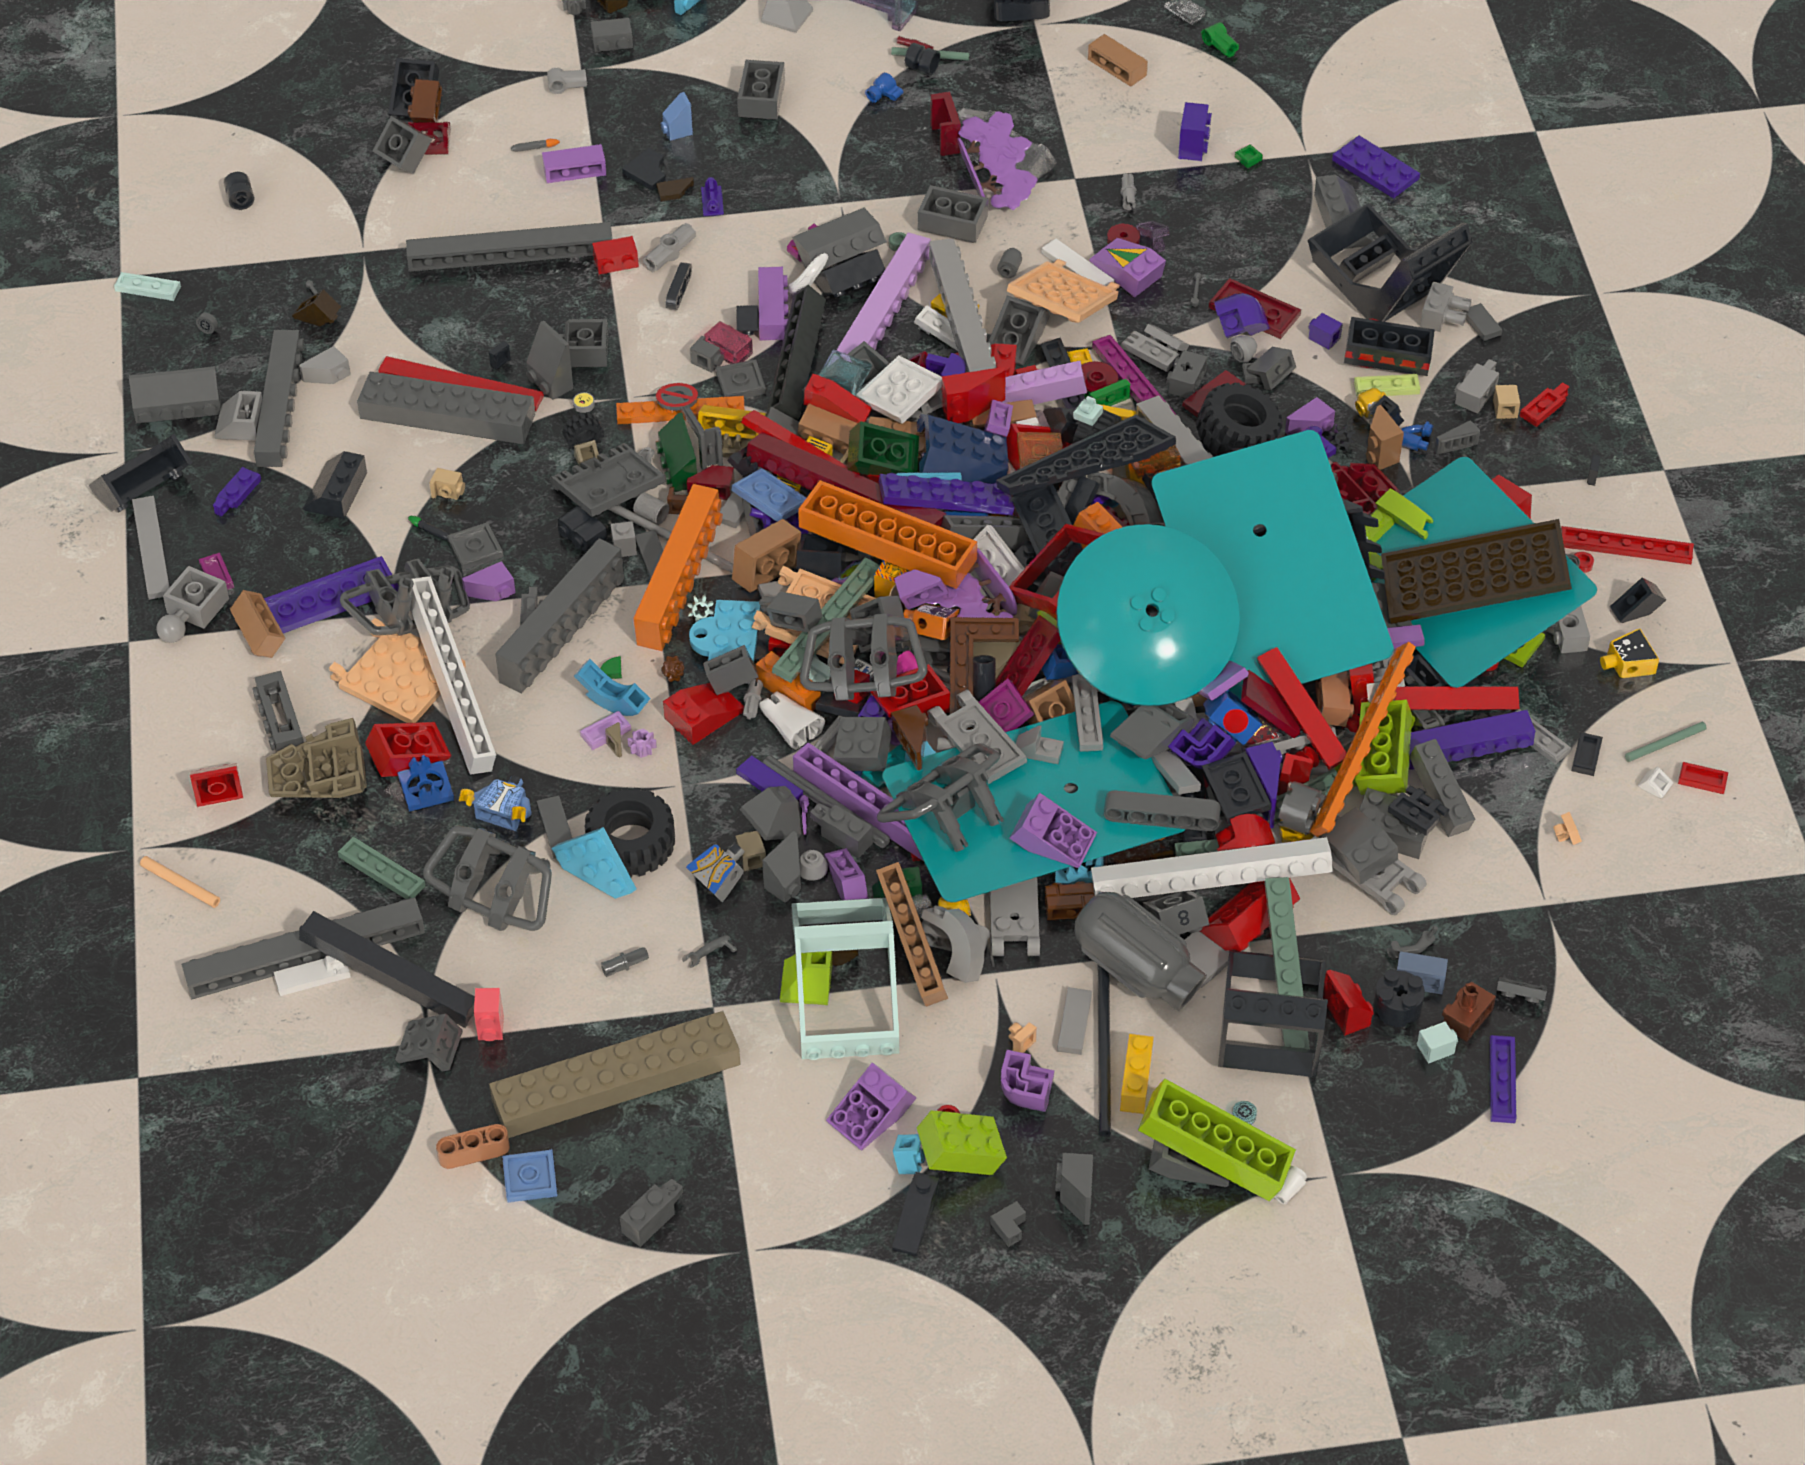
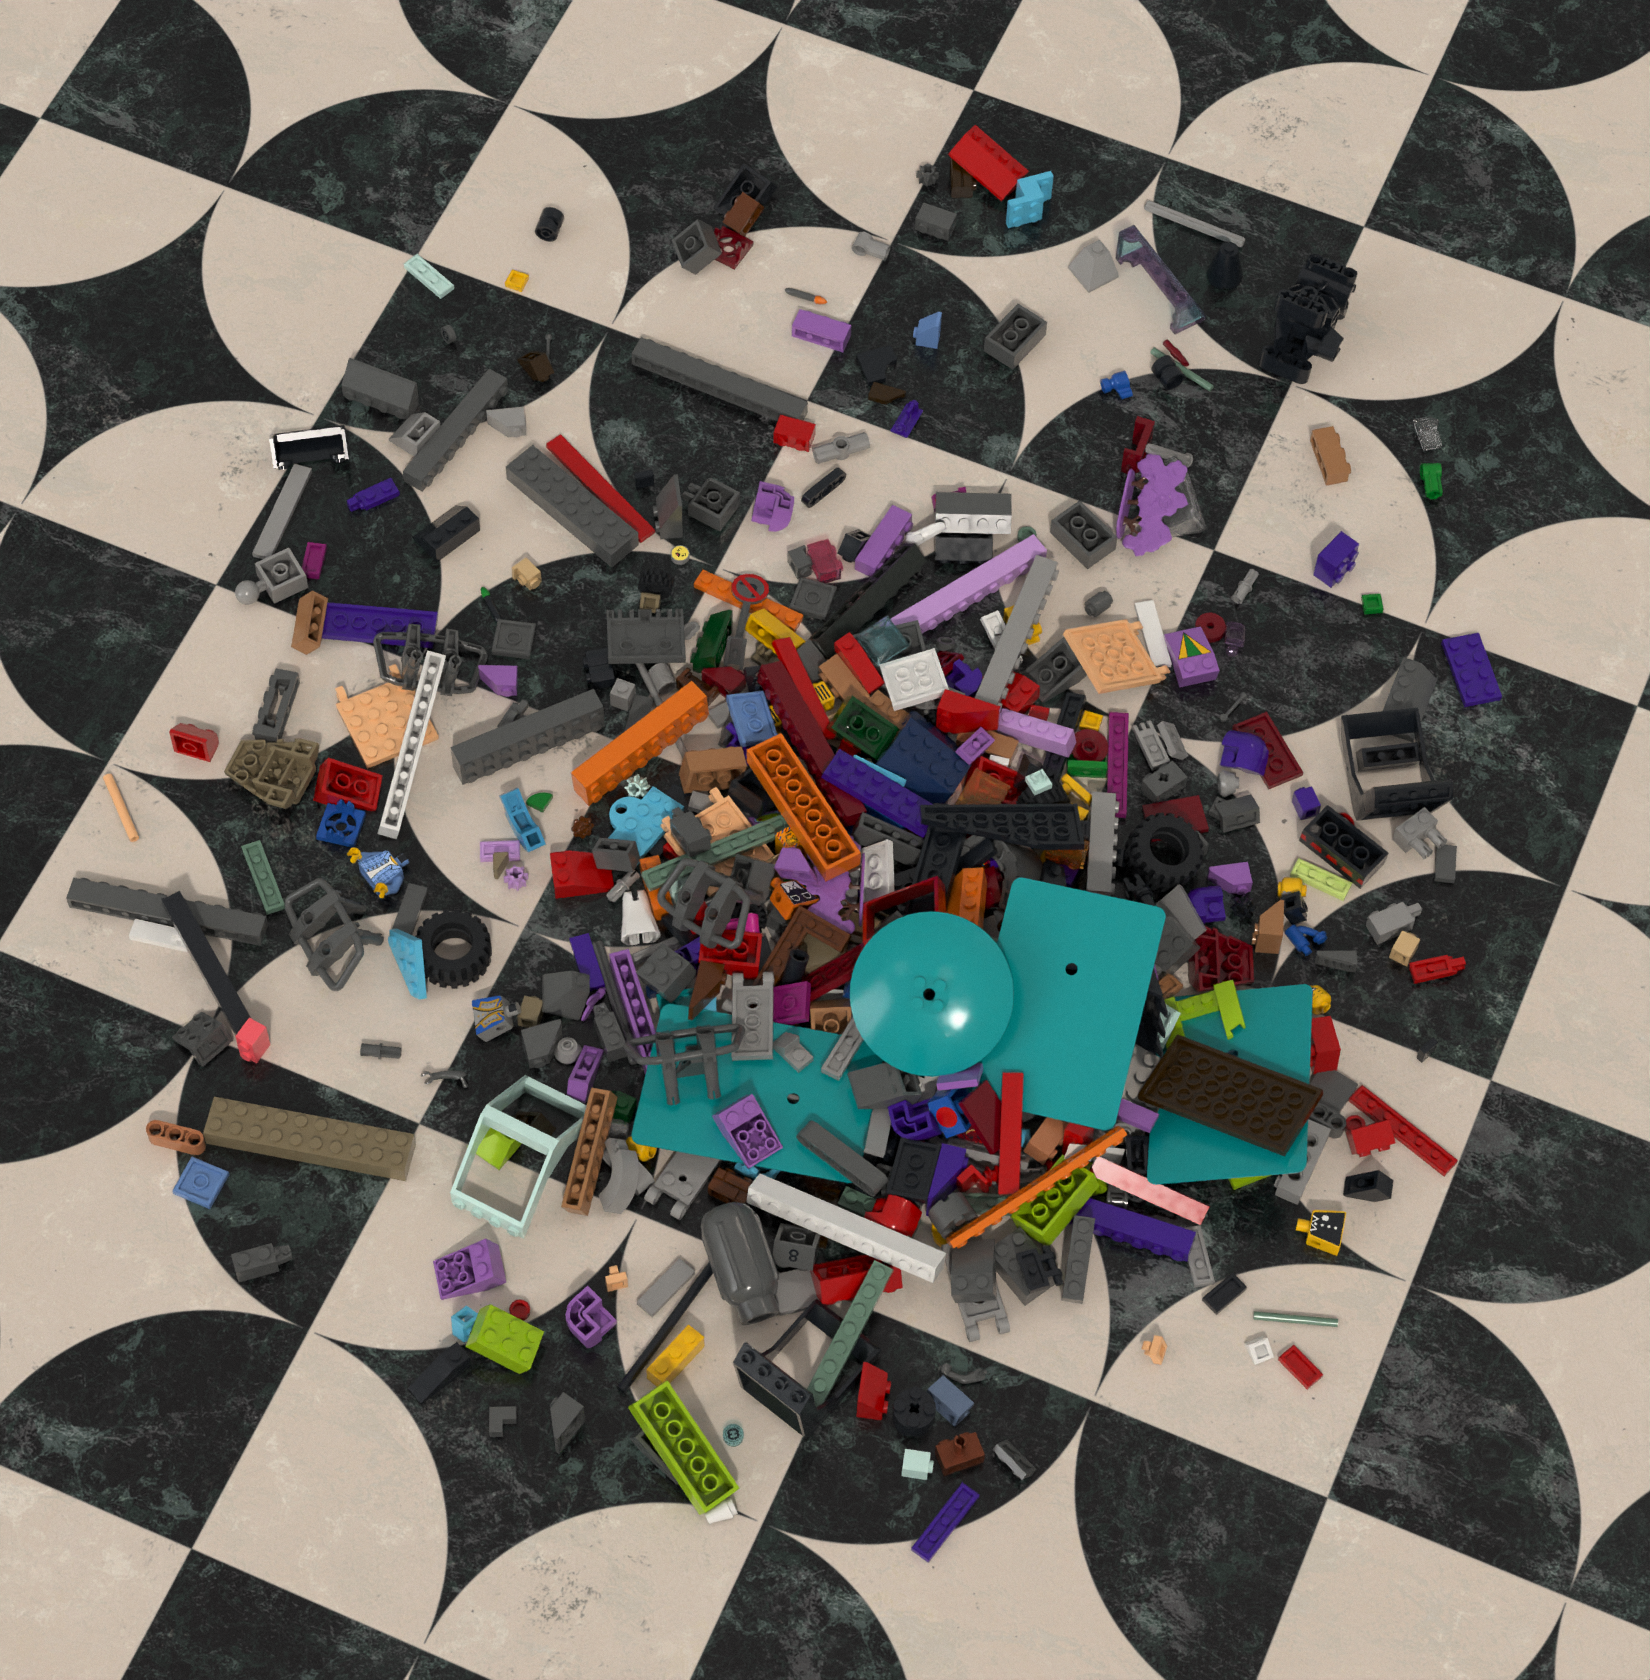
camera: 30 degrees right, 10 degrees up
none -> yellow tile [505,269,529,292]
none -> medium lavender brick [751,481,794,532]
none -> red brick [1345,1120,1396,1157]

